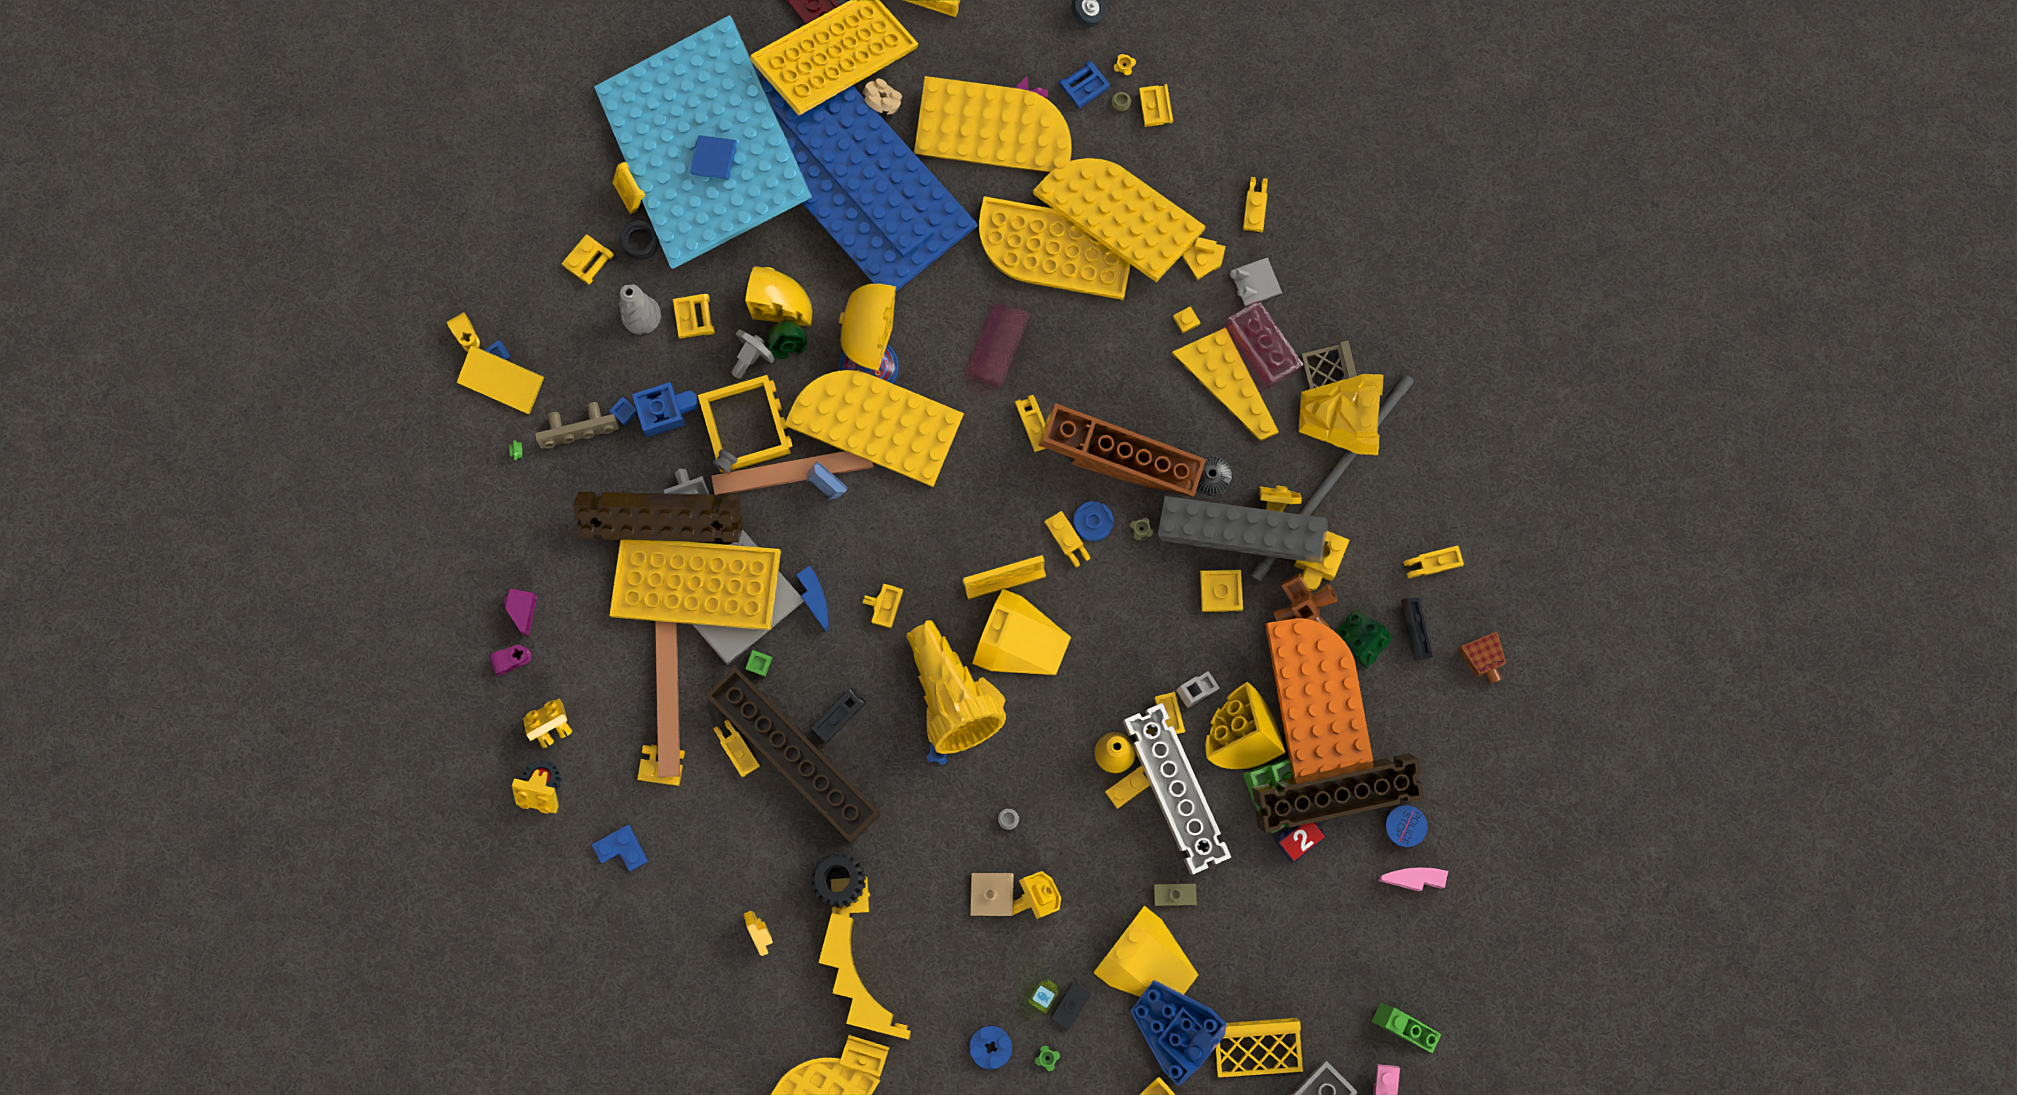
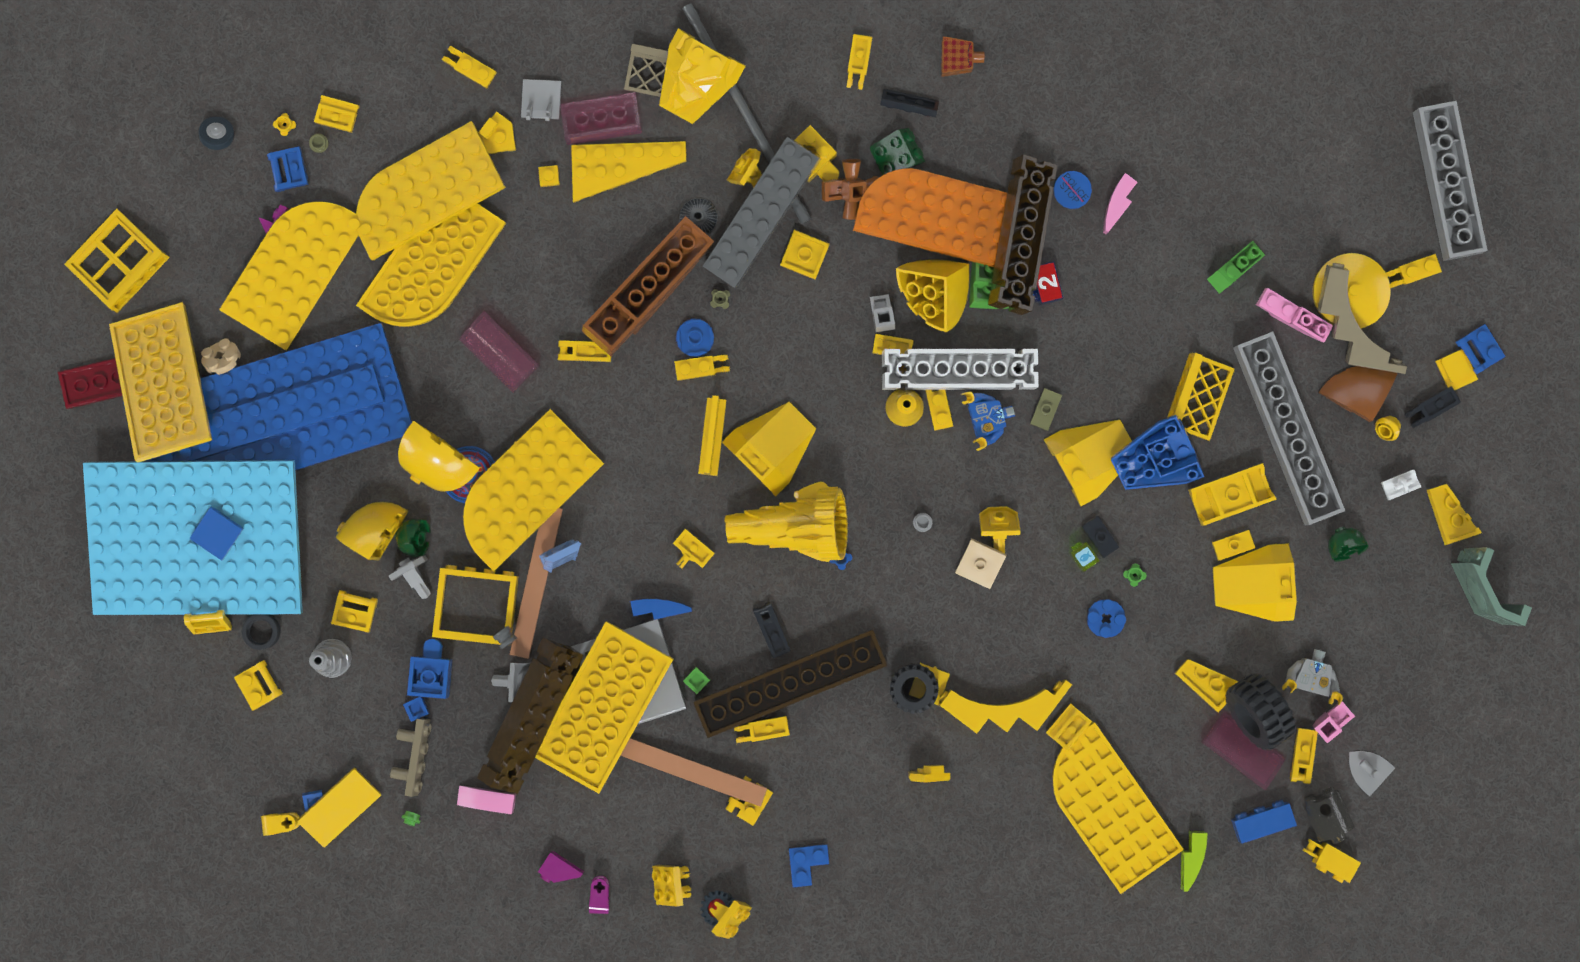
camera: 65 degrees left, 10 degrees up
none -> bright pink slope [457,786,516,814]
none -> blue torso [961,392,1015,451]

